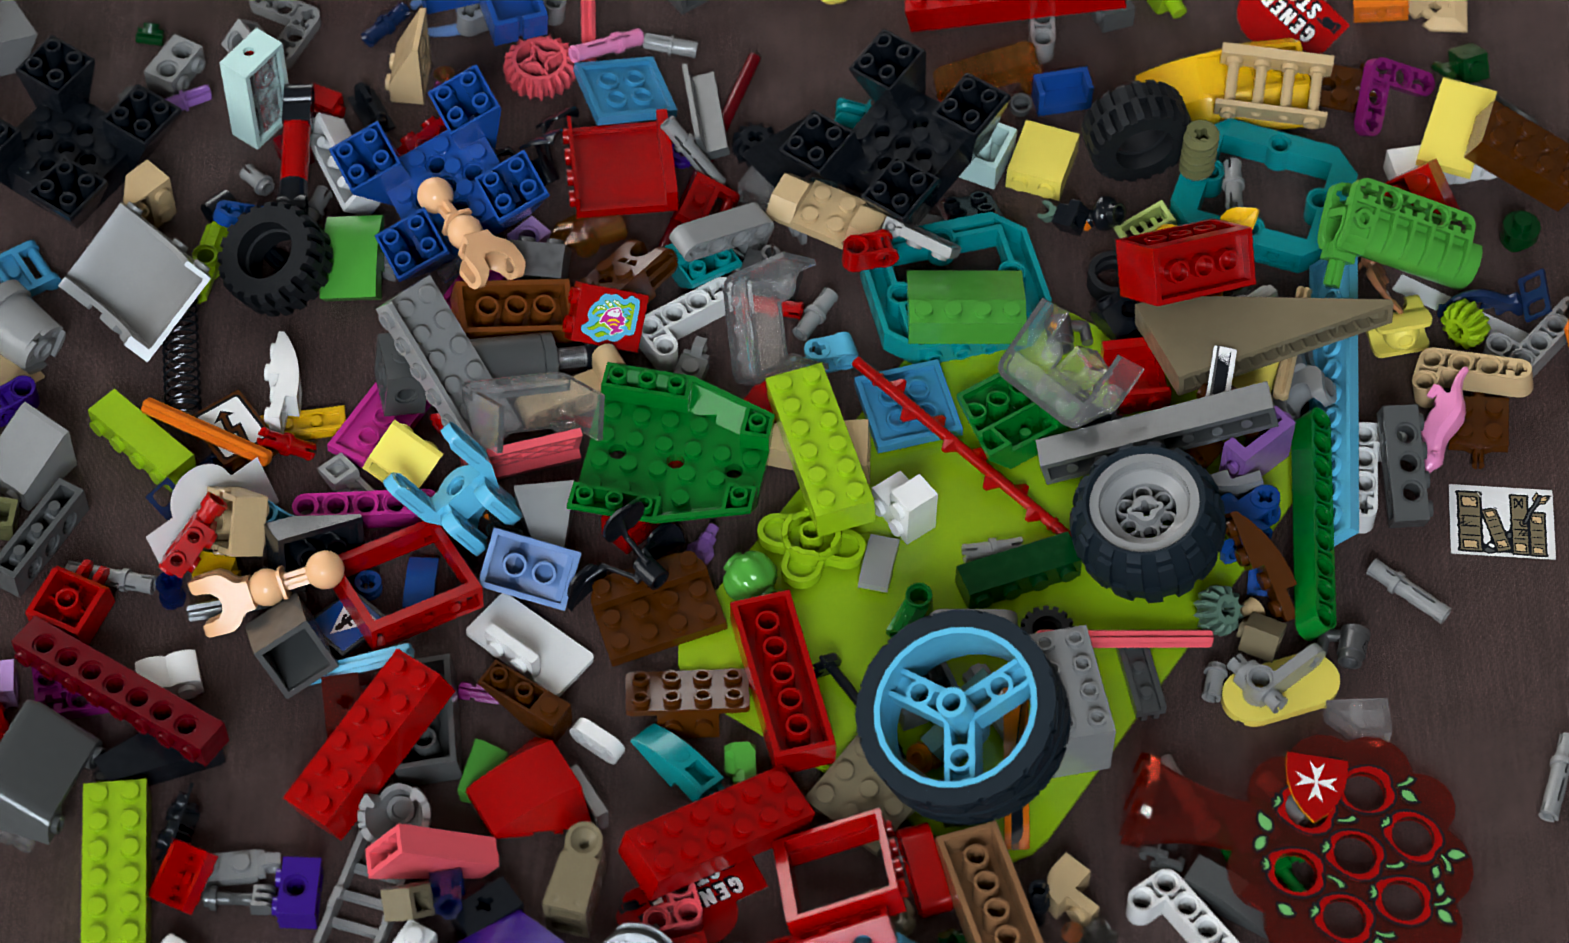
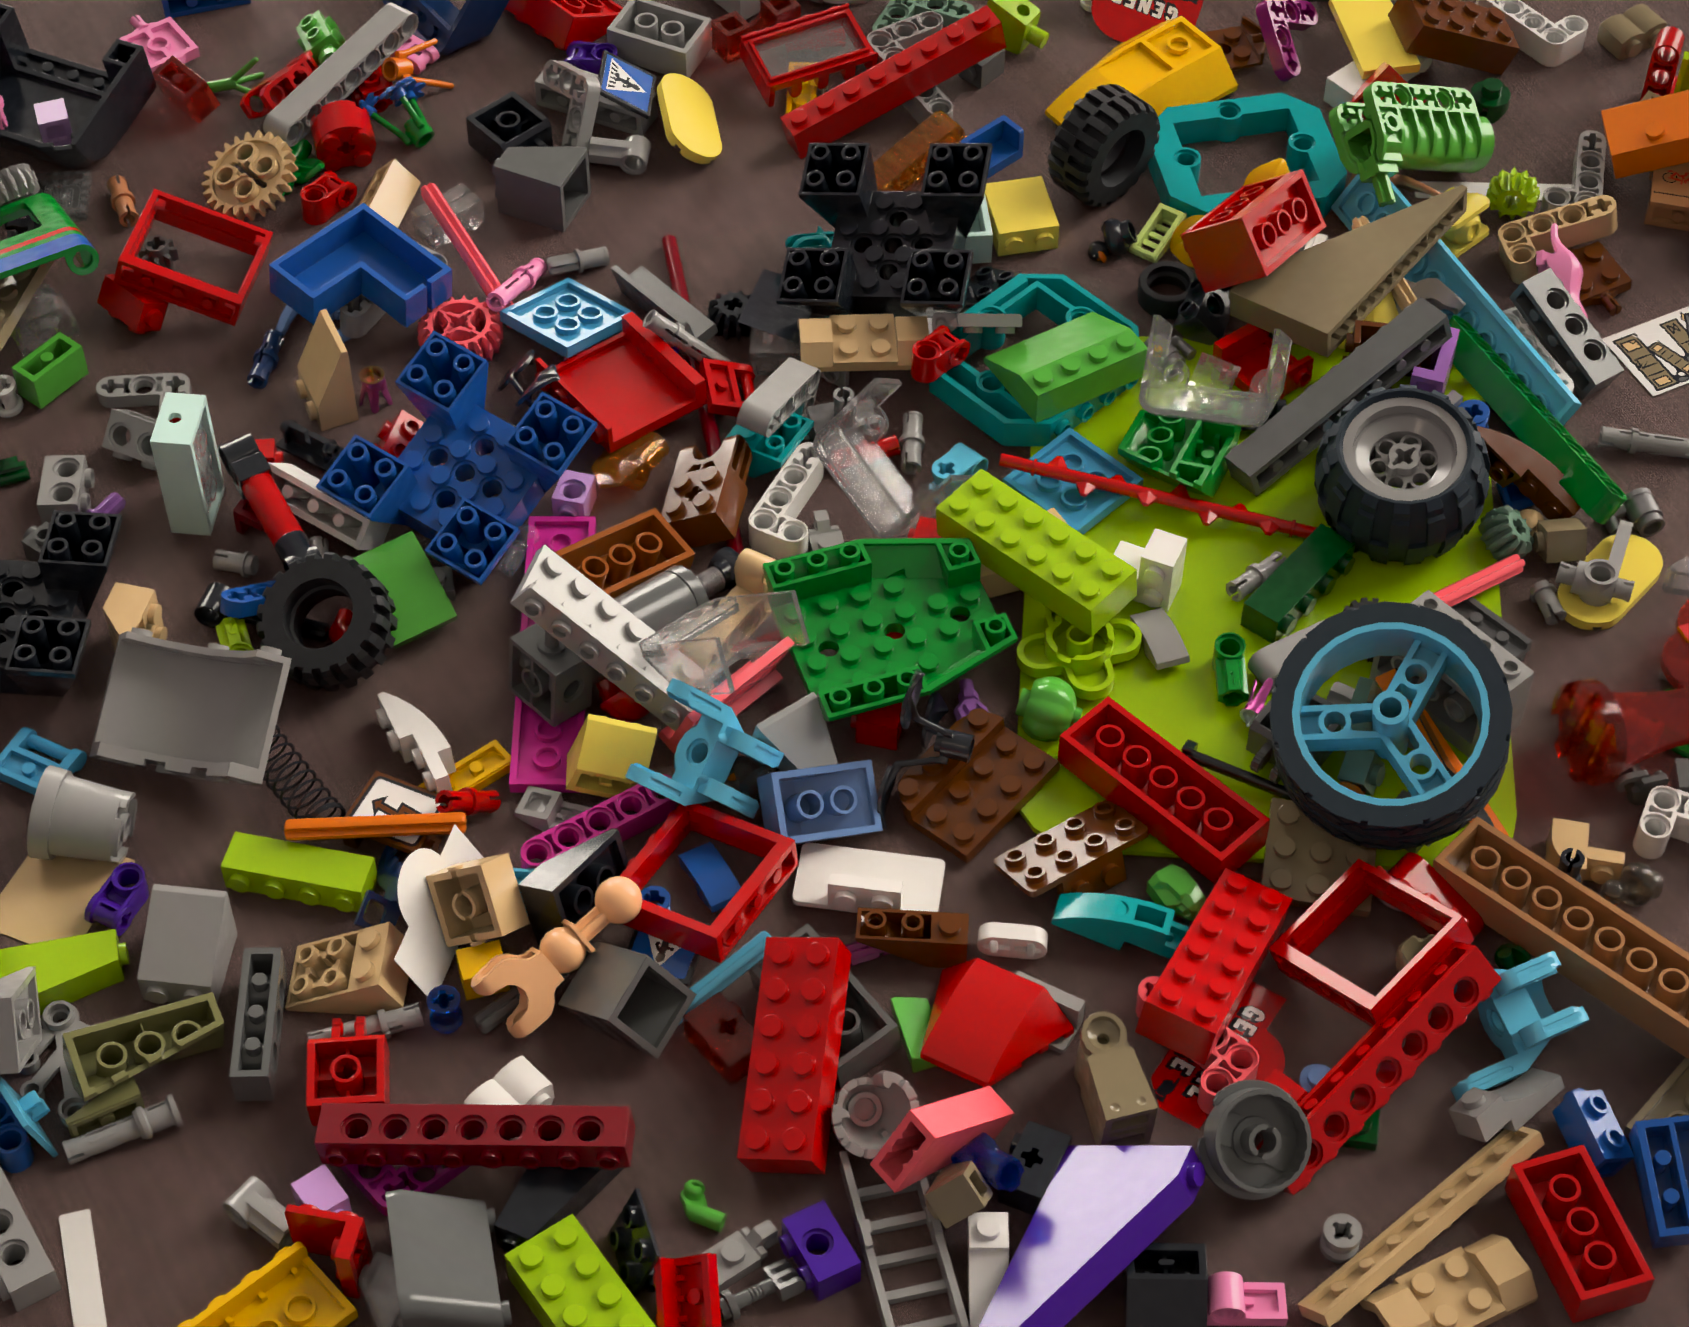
camera: 30 degrees left, 5 degrees down
red brick [158,492,228,579] -> none
light nougat piece [417,177,525,289] -> none
flat silver brick [509,236,572,280] -> none
panel [562,281,649,353] -> none
black piece [1037,199,1090,236] -> none
olive piece [1179,120,1220,181] -> none
sticker [1206,345,1237,397] -> none
tan fence [1213,42,1334,129] -> none
light grey pin [1222,157,1245,210] -> none
dark blue piece [1437,268,1553,323] -> none
none -> tan slope [285,922,409,1015]
none -> bright green arm [680,1180,727,1232]

